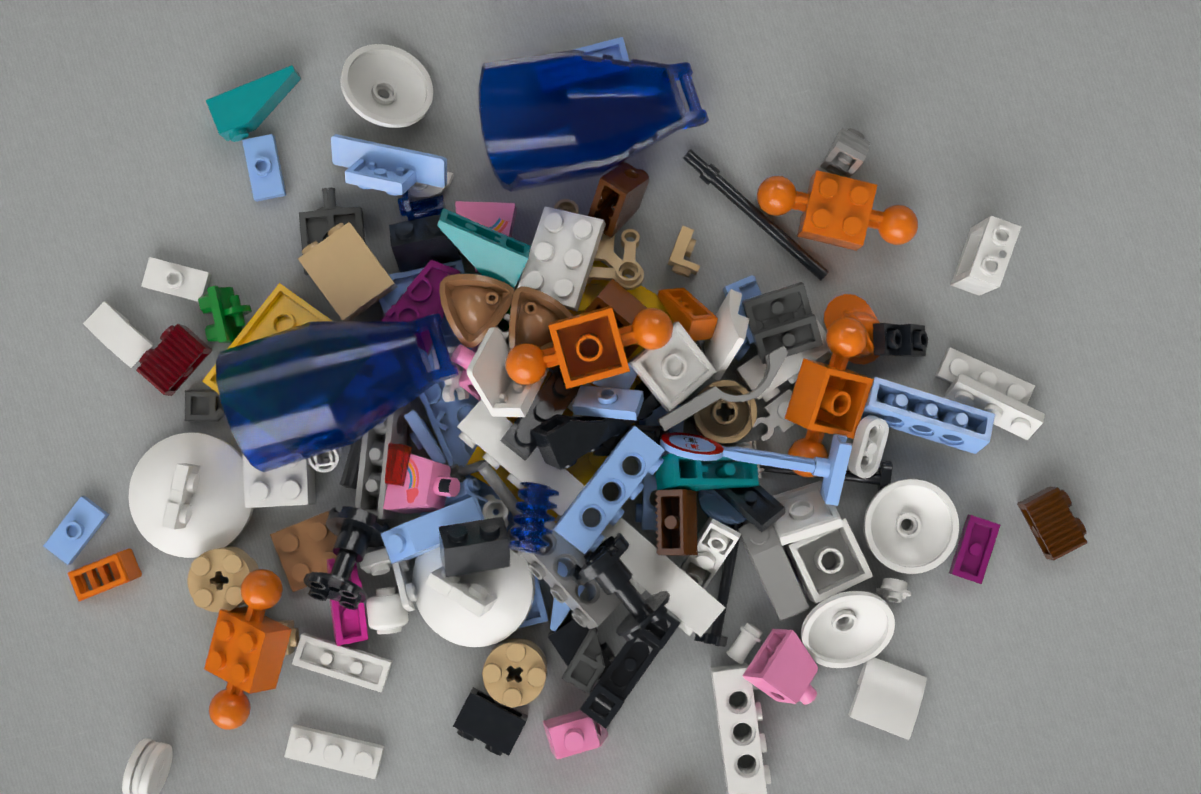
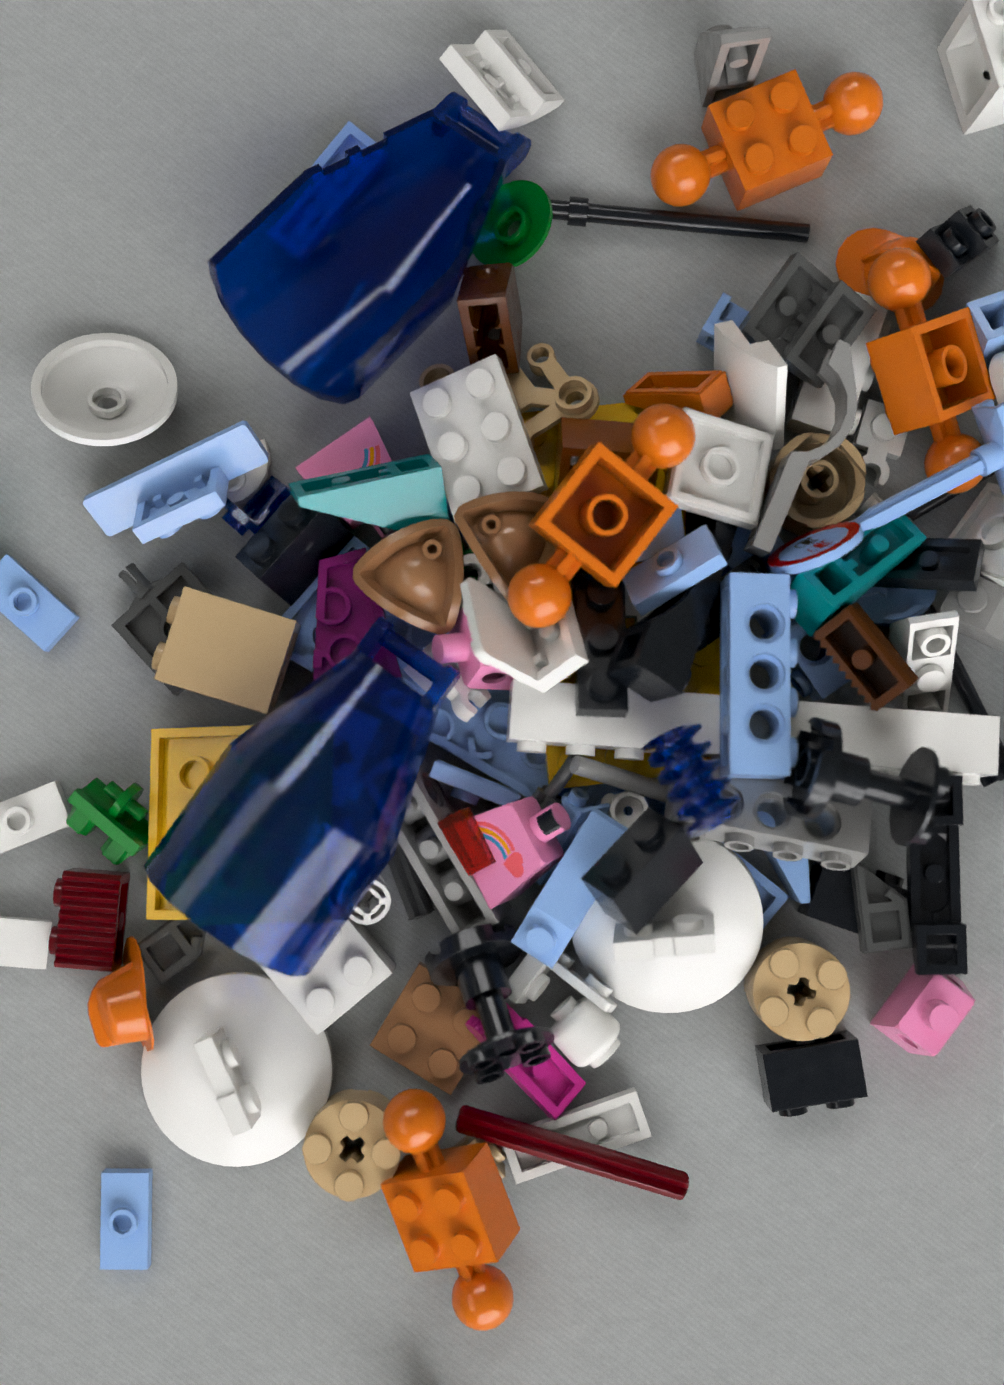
camera: 40 degrees left, 0 degrees up
orange slope [67,548,142,601] -> none
white plate [284,724,385,779] -> none
tan bracket [667,225,700,277] -> none
none -> orange piece [87,936,154,1051]
none -> white slope [439,30,564,132]
none -> dark red axle [455,1105,689,1200]
none -> green dish [470,180,553,268]

